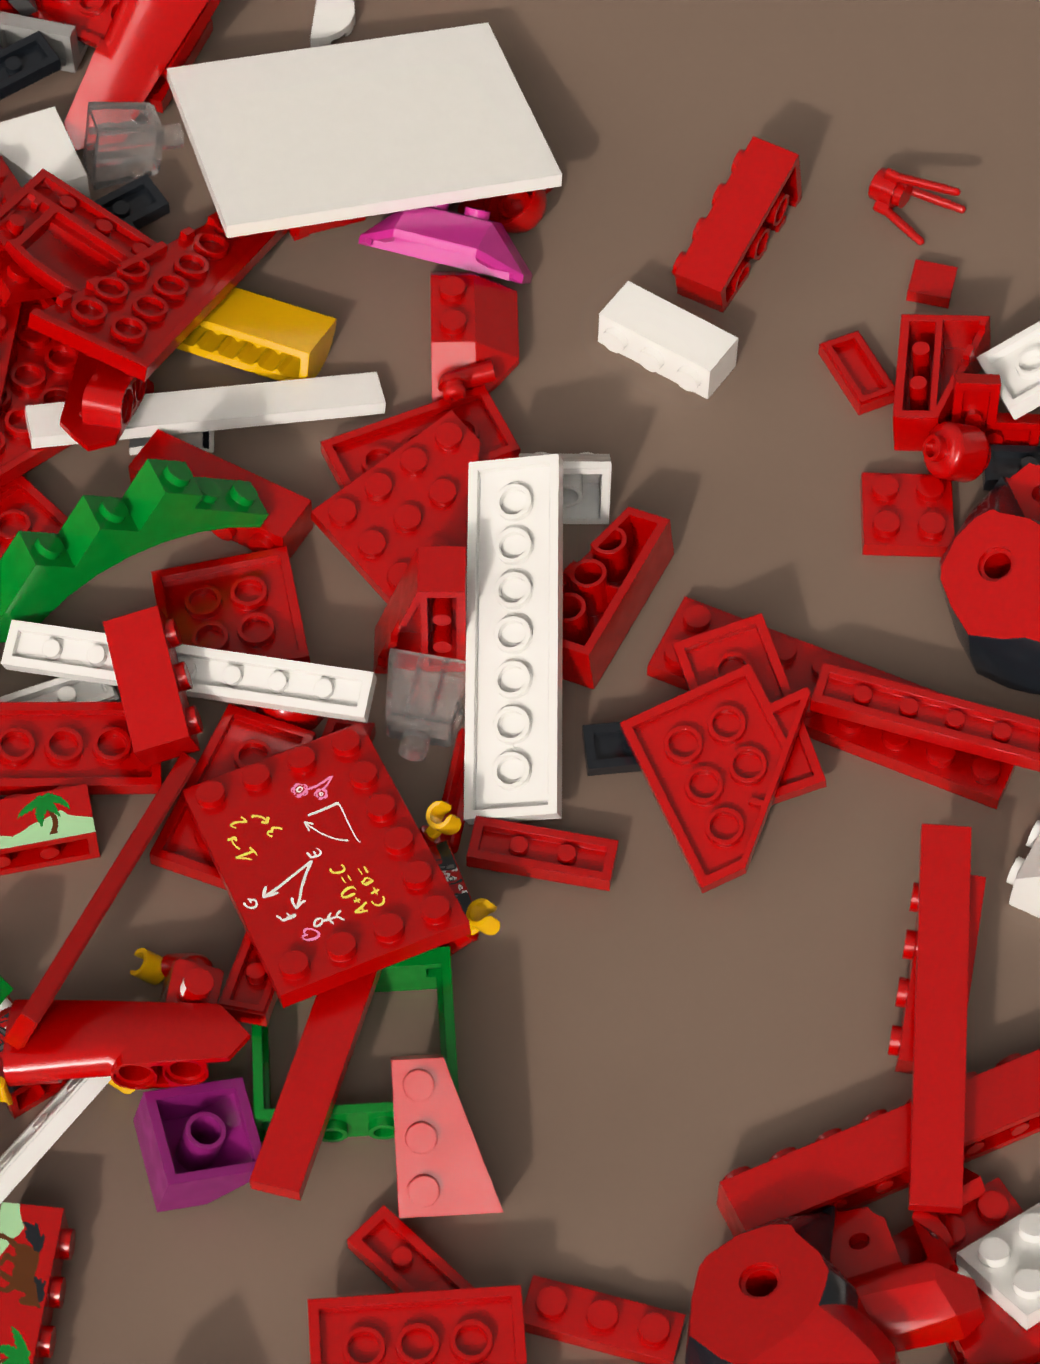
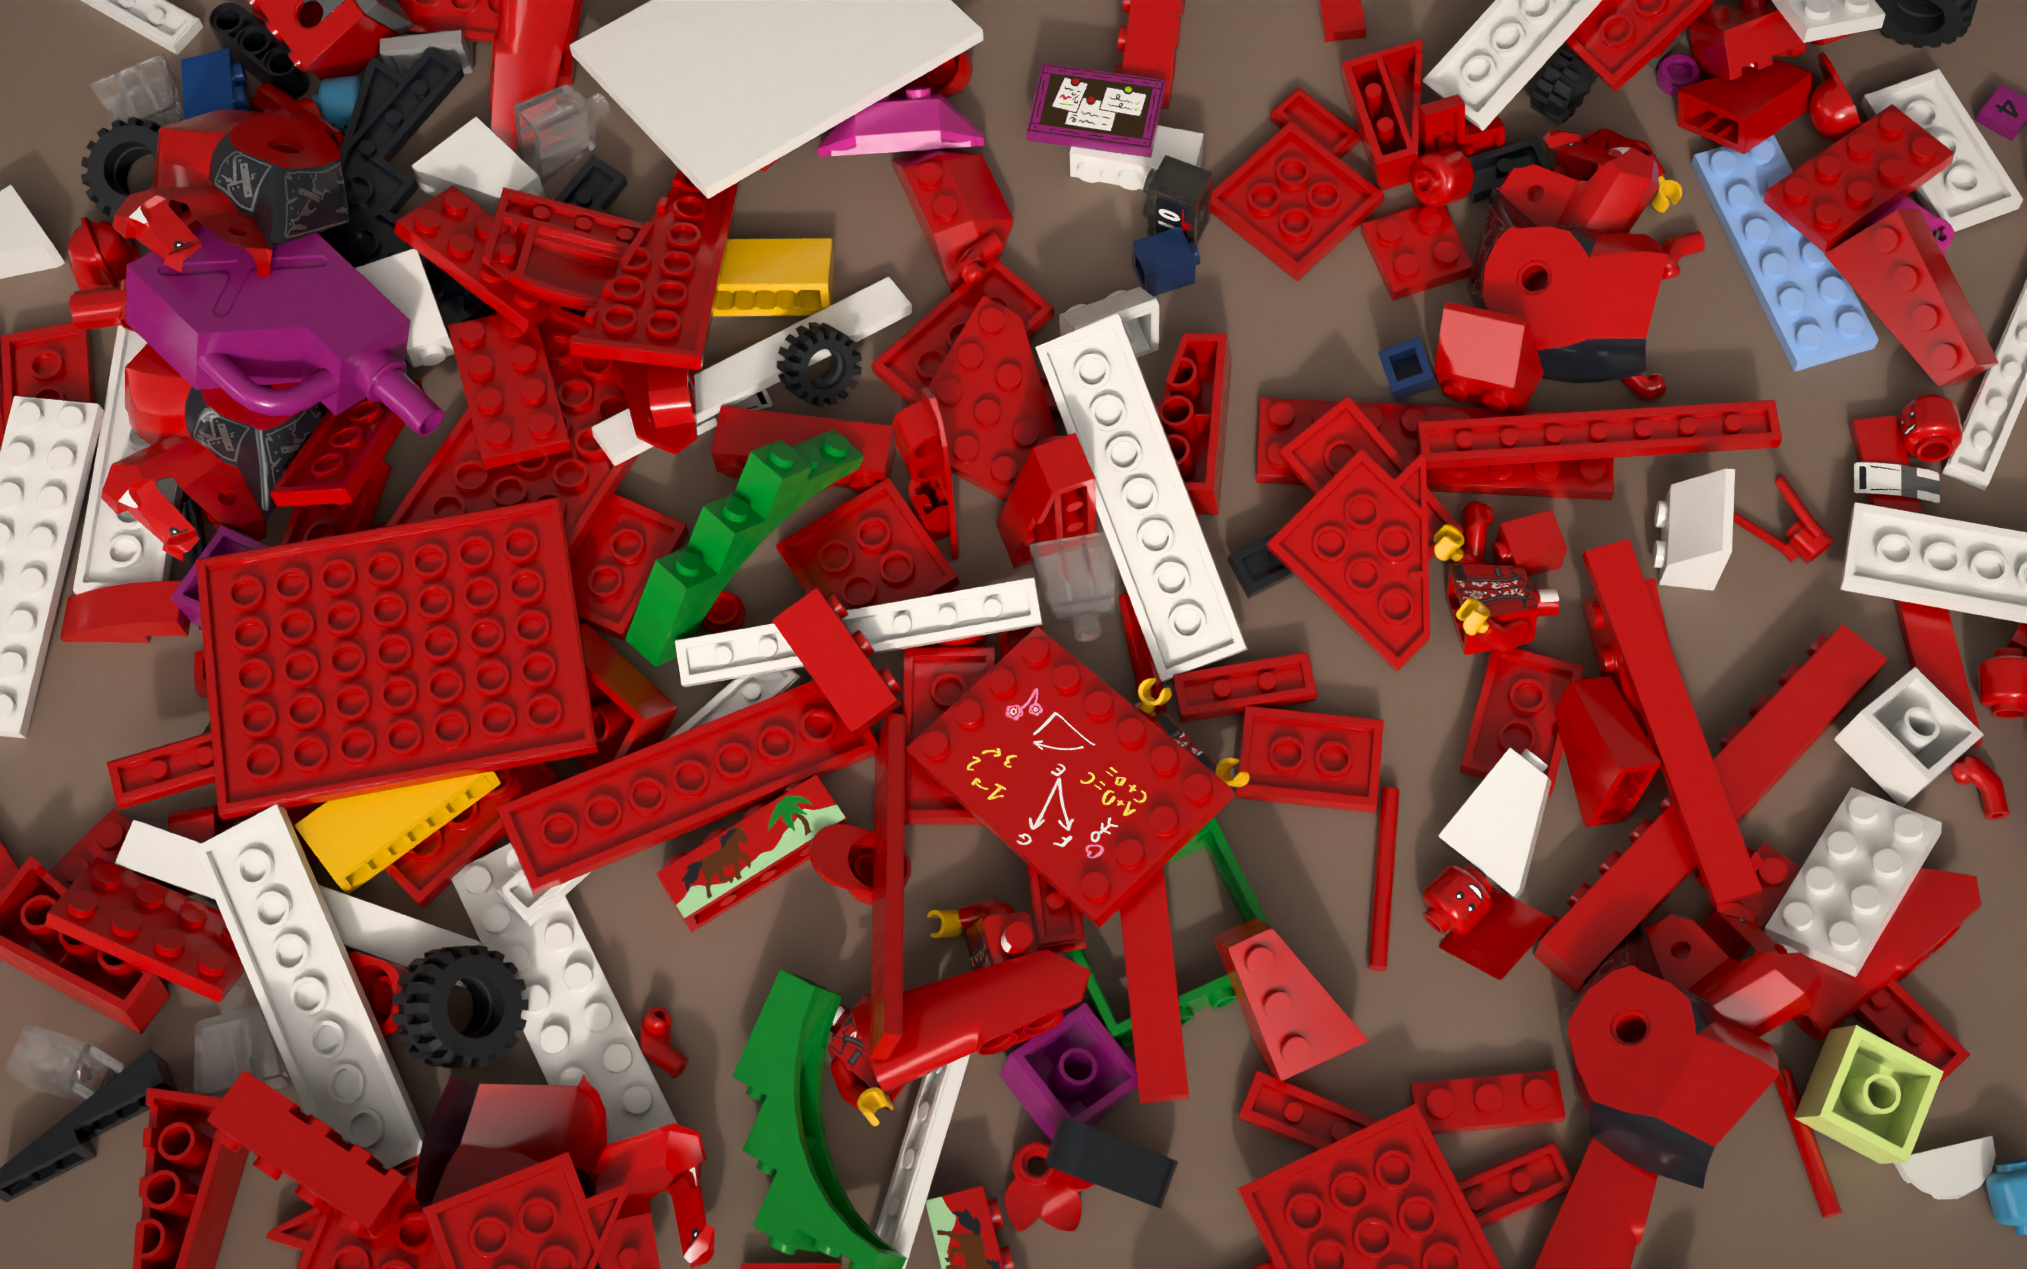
camera: 15 degrees left, 10 degrees up
none -> red plate [702,592,746,634]
none -> black tyre [777,322,862,407]
none -> red cap [809,824,912,905]
none -> red panel [892,388,959,561]
none -> red plate [1005,1141,1096,1232]
none -> tile [1026,63,1166,158]
none -> black beam [1044,1116,1178,1209]
none -> dark blue brick [1133,226,1200,297]
none -> clear smoke brick [1143,155,1213,246]
none -> red plate [1204,121,1384,282]
none -> red plate [1236,706,1384,813]
none -> red bar [1368,787,1400,971]
none -> dark blue brick [1378,336,1438,401]
none -> red head [1421,864,1493,935]
none -> slope [1434,302,1544,414]
none -> torso [1434,524,1559,655]
none -> white slope [1438,748,1551,899]
none -> red sticker [1439,888,1554,980]
none -> red plate [1459,648,1584,797]
none -> red arm [1461,501,1493,562]
none -> red brick [1492,510,1568,577]
none -> red slope [1554,676,1661,827]

